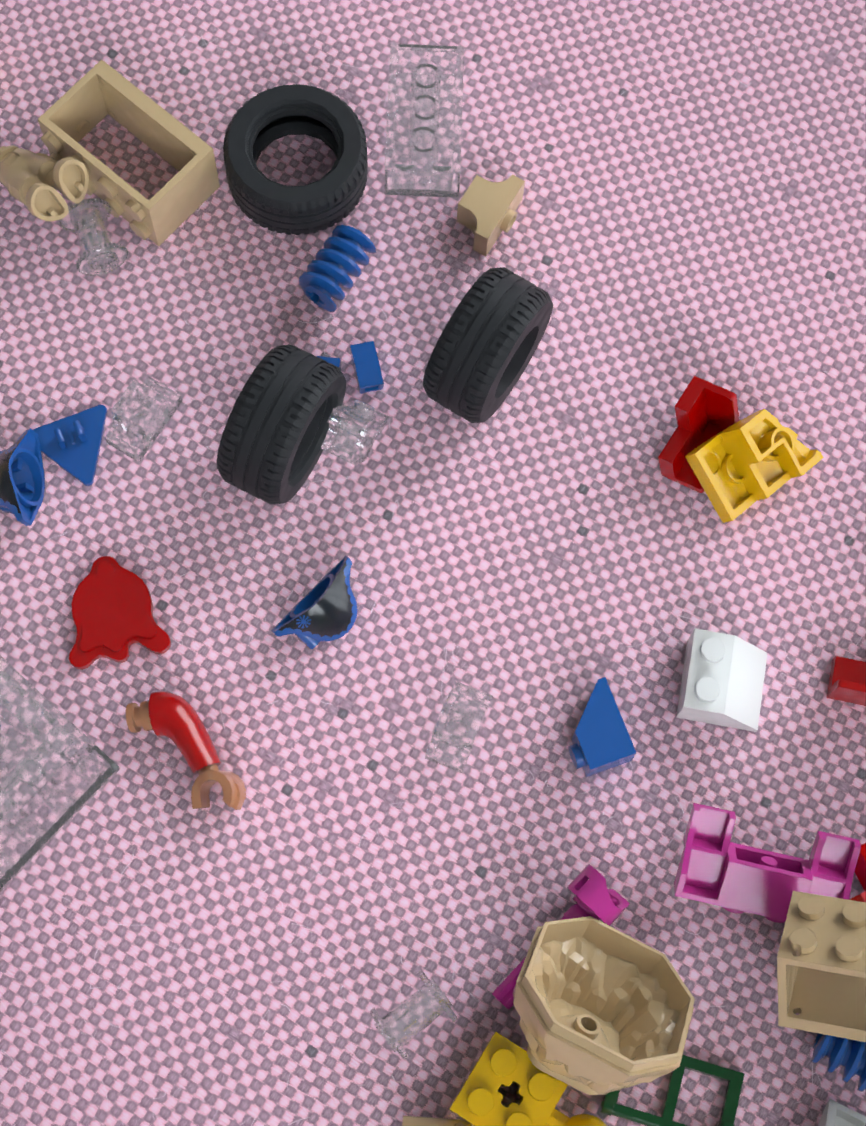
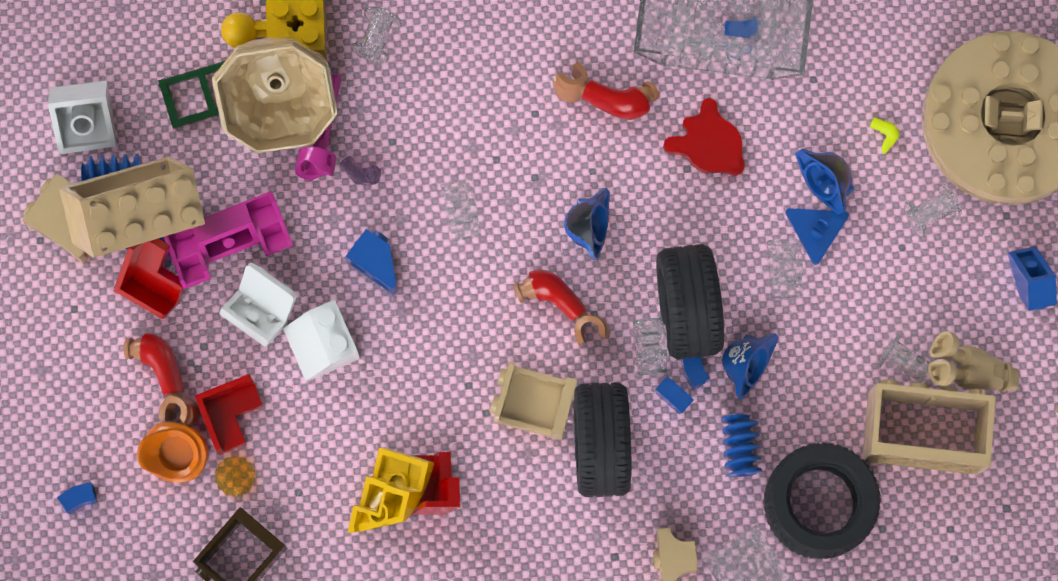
camera: 145 degrees right, 5 degrees up
none -> white bracket [219,262,297,347]
none -> clear purple arm [340,156,382,186]
none -> tan panel [490,362,578,441]
none -> red piece [513,269,611,345]
none -> blue hat [722,333,779,401]

